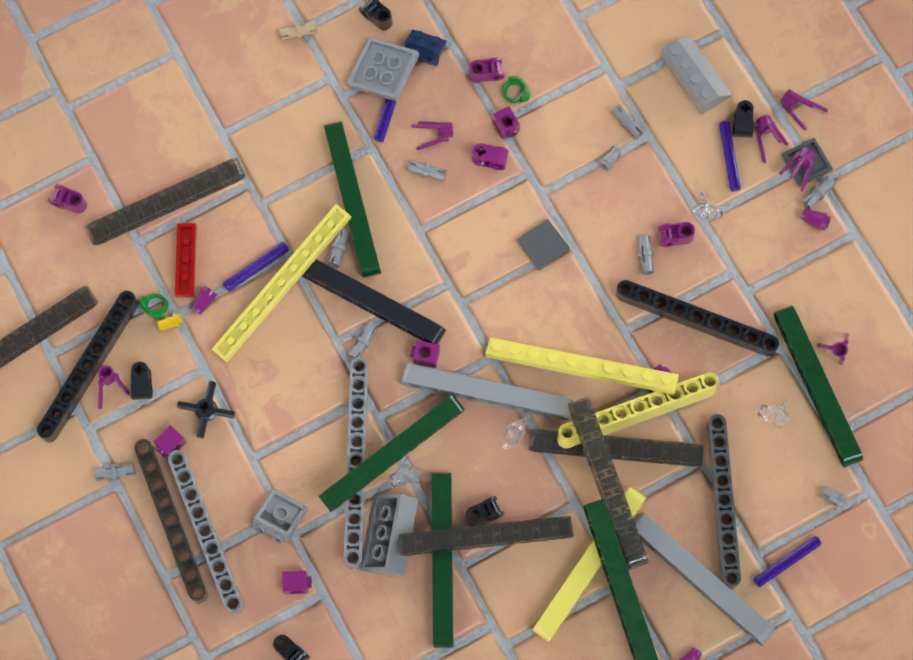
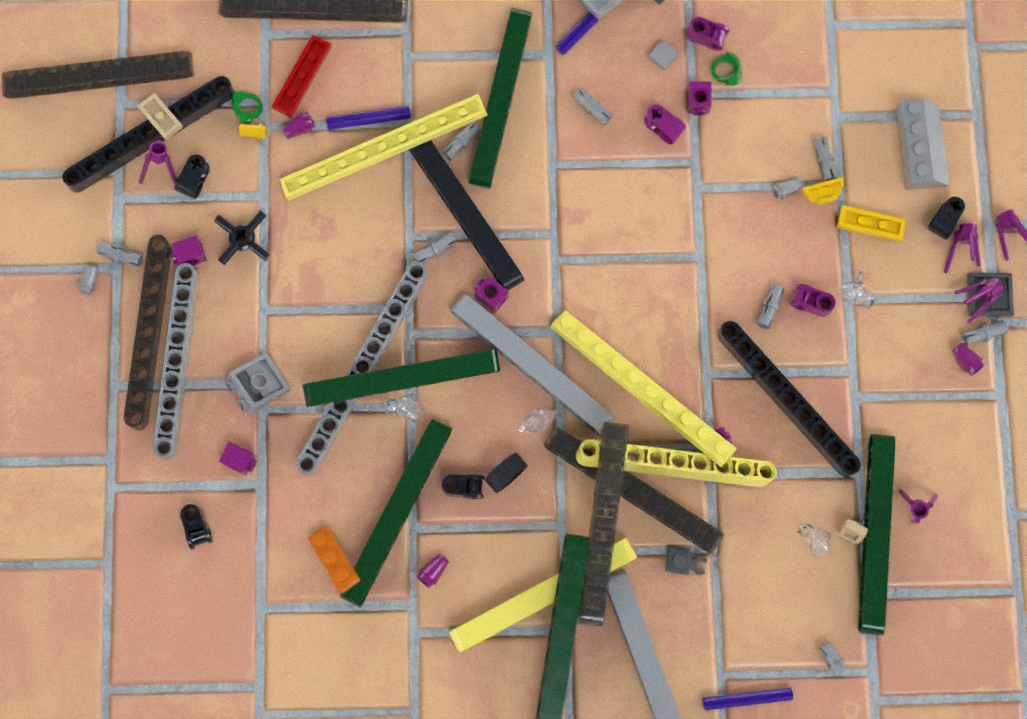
camera: 20 degrees right, 5 degrees up
light grey slope [361,493,418,577] -> none
clear smoke beam [398,516,574,556] -> none
magenta plant [411,121,453,150] -> none
dark grey tile [517,219,570,270] -> none
dark grey beam [707,414,741,590] -> none
dark purple axle [719,121,741,192] -> none
none -> light grey pin [77,265,99,295]
none -> tan plate [137,93,183,140]
none -> orange plate [308,525,361,594]
none -> magenta cone [416,554,449,588]
none -> black tyre [485,452,528,493]
none -> light grey tile [648,40,679,71]
none -> dark grey plate [665,548,707,576]
none -> yellow plate [801,176,844,205]
none -> yellow plate [837,205,906,242]
none -> tan plate [837,519,868,545]

